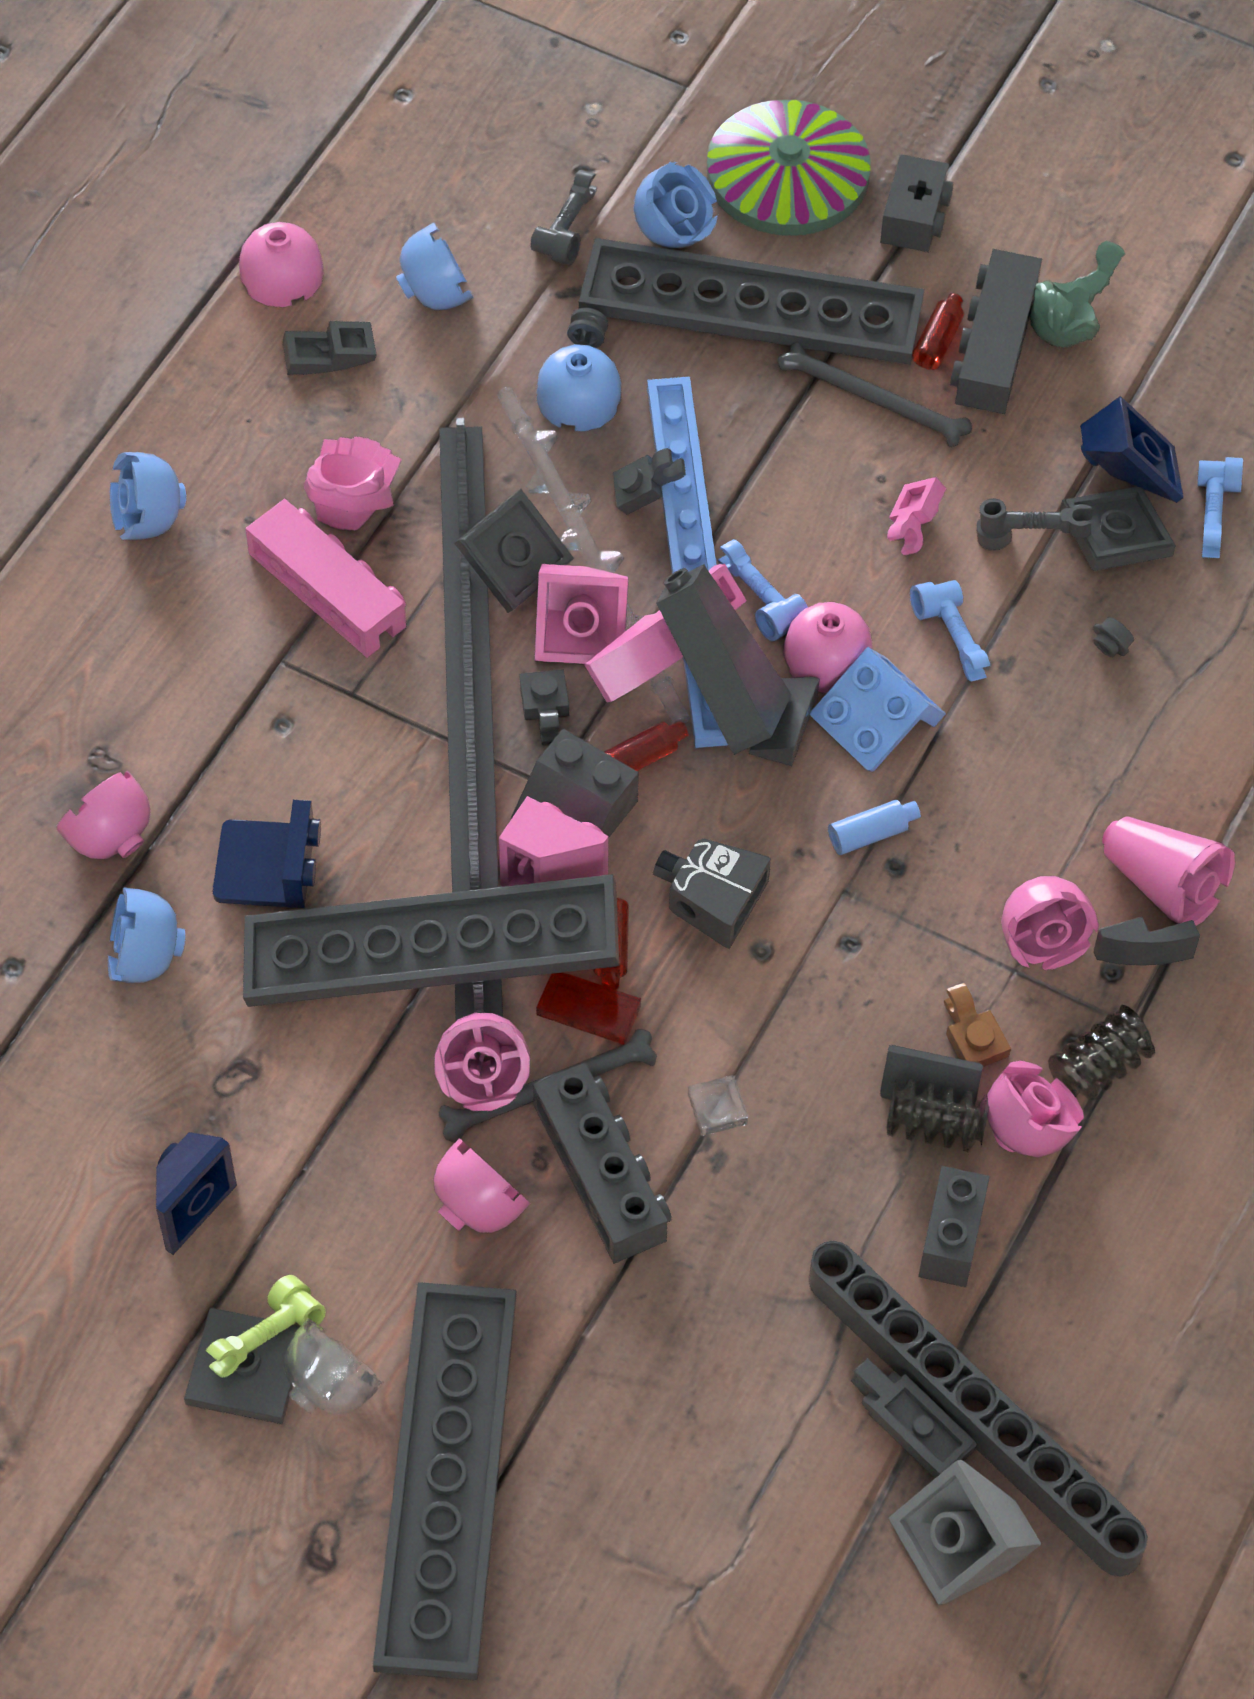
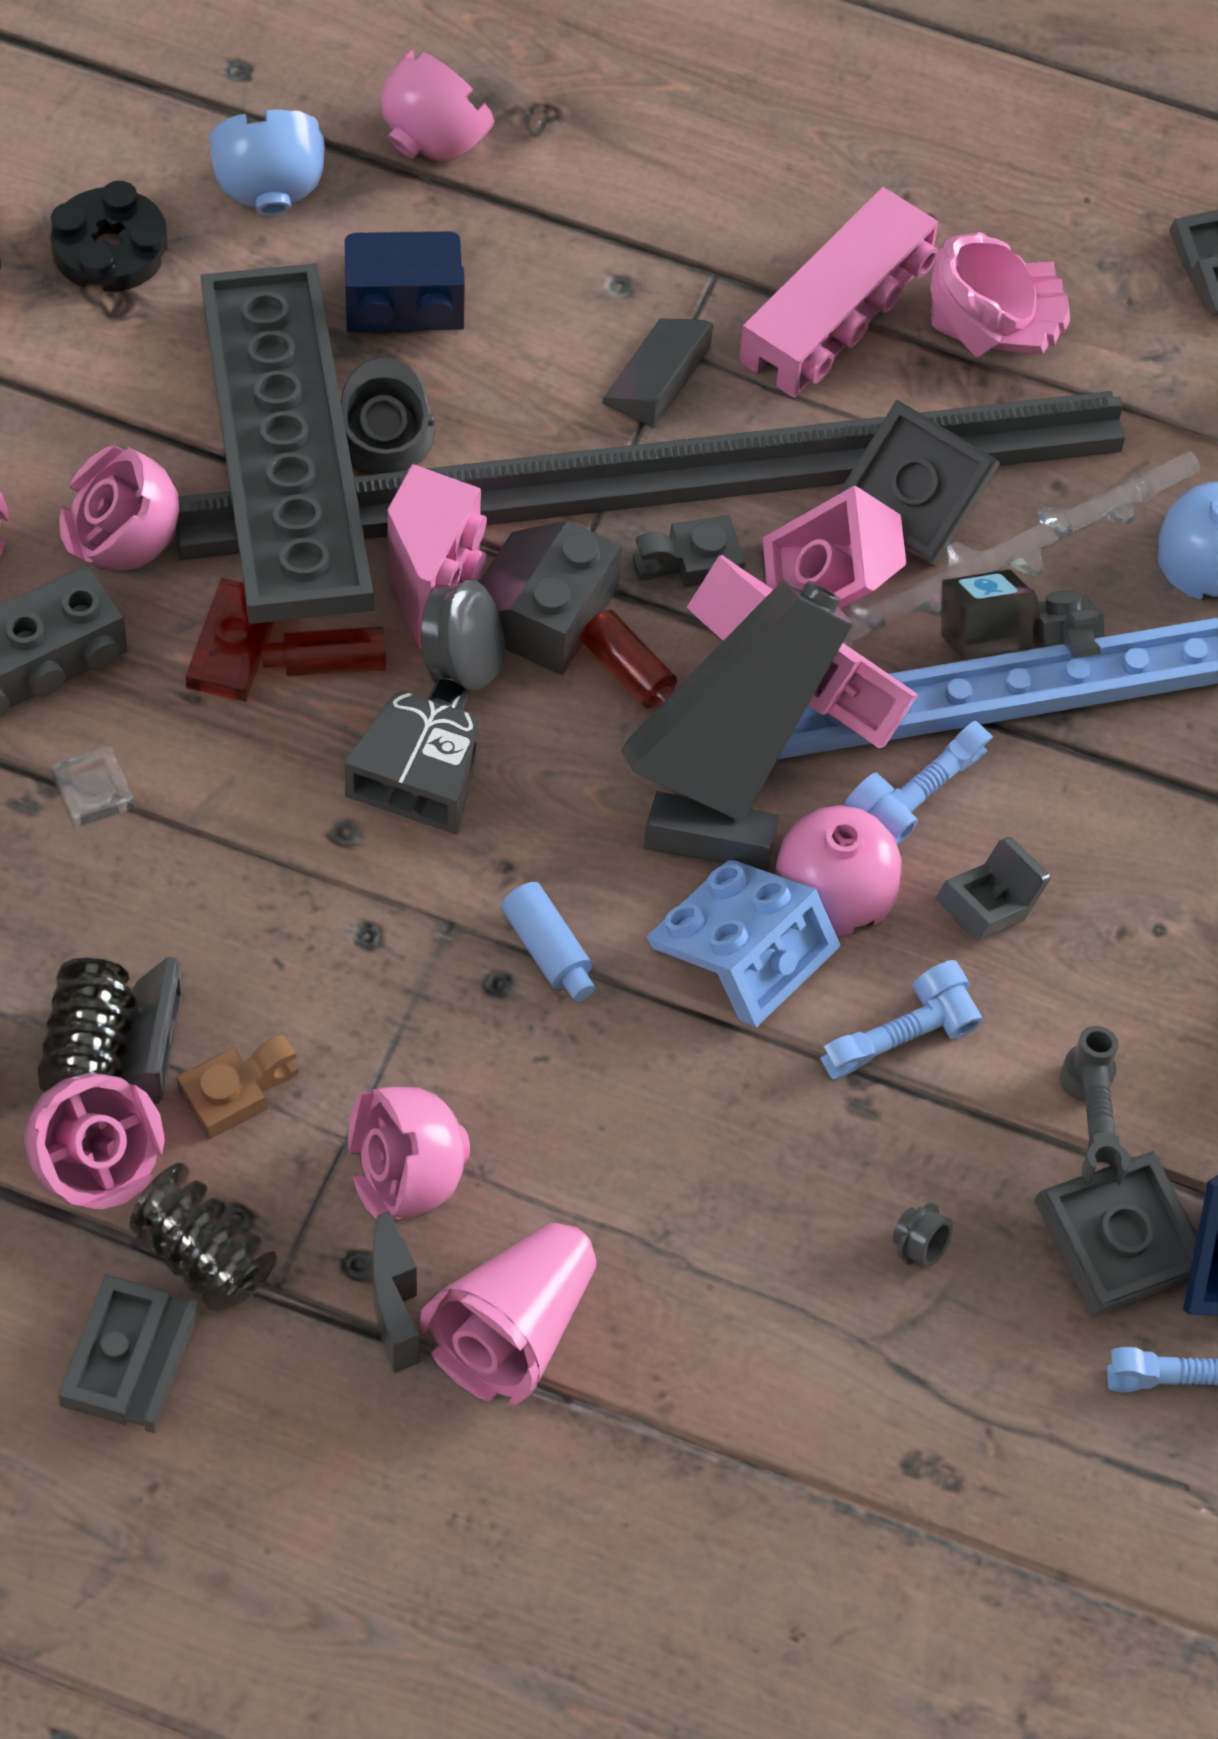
camera: 80 degrees right, 0 degrees up
light blue cylinder [110,452,186,540] -> none
dark grey piece [439,1029,657,1142] -> none
bright pink plate [887,477,946,555] -> none
none -> black plate [50,181,168,292]
none -> dark grey plate [58,1274,200,1433]
none -> dark grey piece [341,357,435,474]
none -> dark grey piece [421,579,506,691]
none -> dark grey slope [603,318,713,428]
none -> dark grey bracket [935,837,1050,941]
none -> clear smoke brick [941,569,1040,660]

